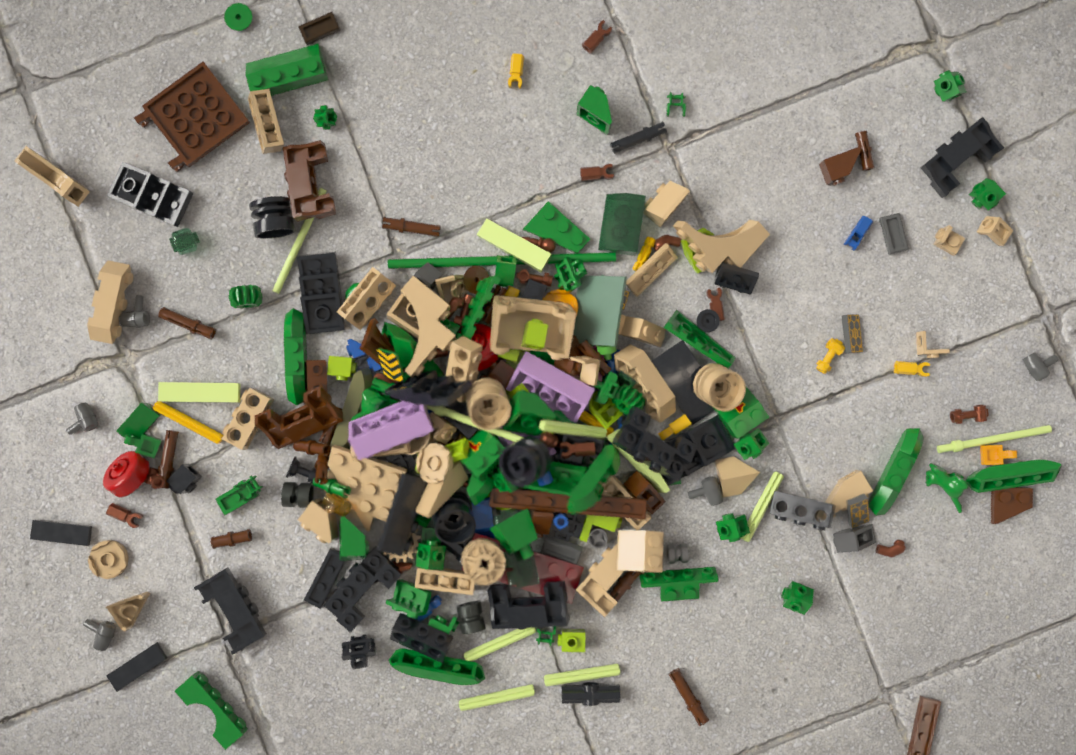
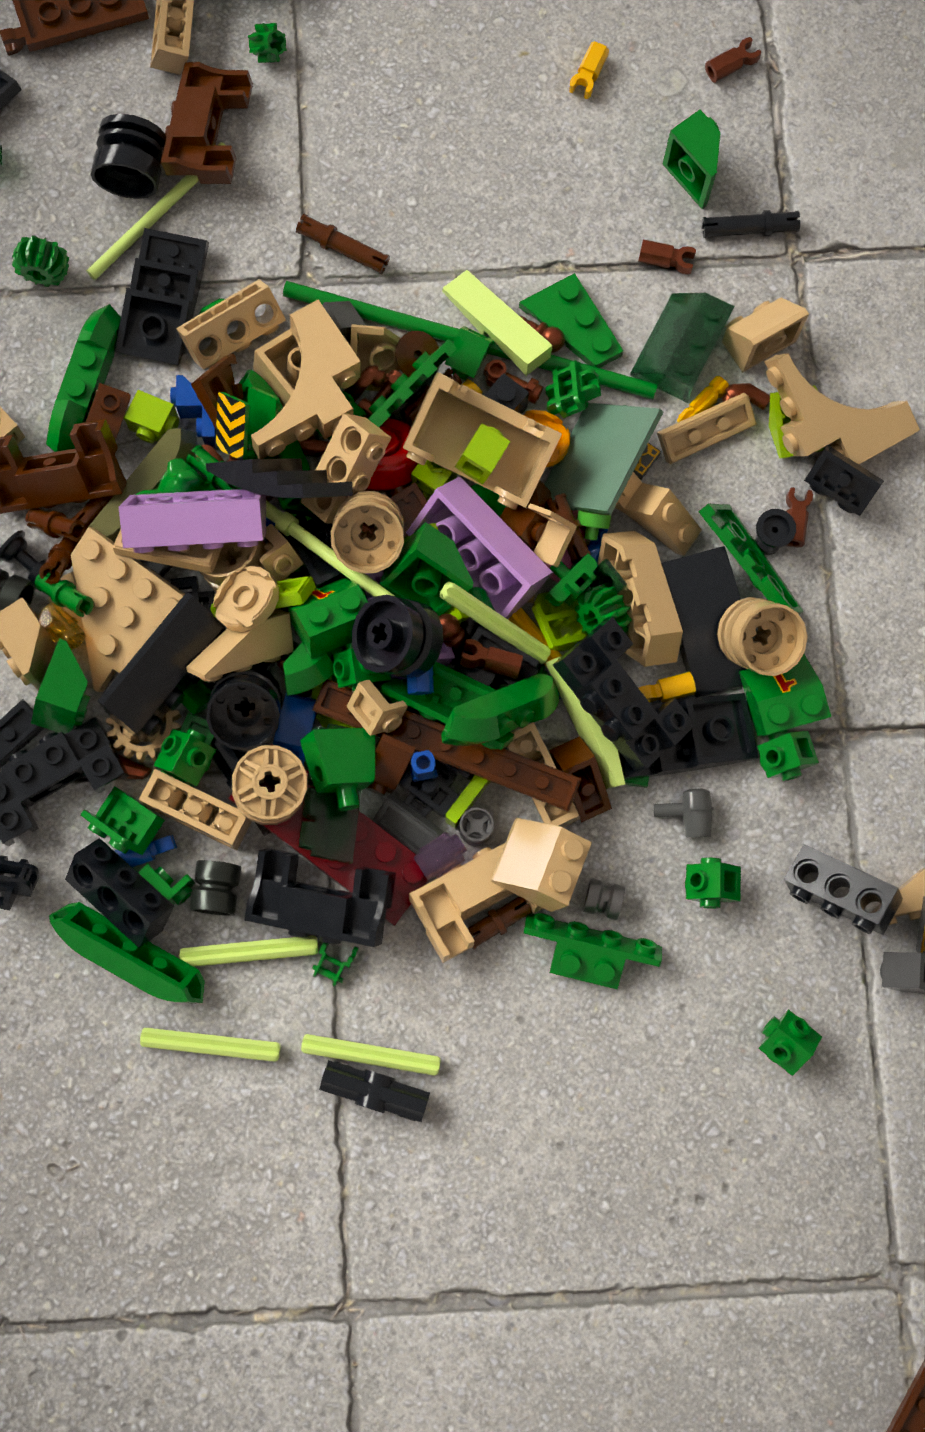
camera: 15 degrees right, 10 degrees down
lime brick [558,628,585,652] -> none
lime brick [593,515,623,532] -> none
green piece [666,92,686,117] -> none
reddish brown pin [668,668,709,726] -> none
tan slope [715,456,760,498] -> none
yellowish green axle [741,472,784,542] -> none
none -> tan bracket [346,680,408,736]
none -> clear purple brick [413,832,467,880]

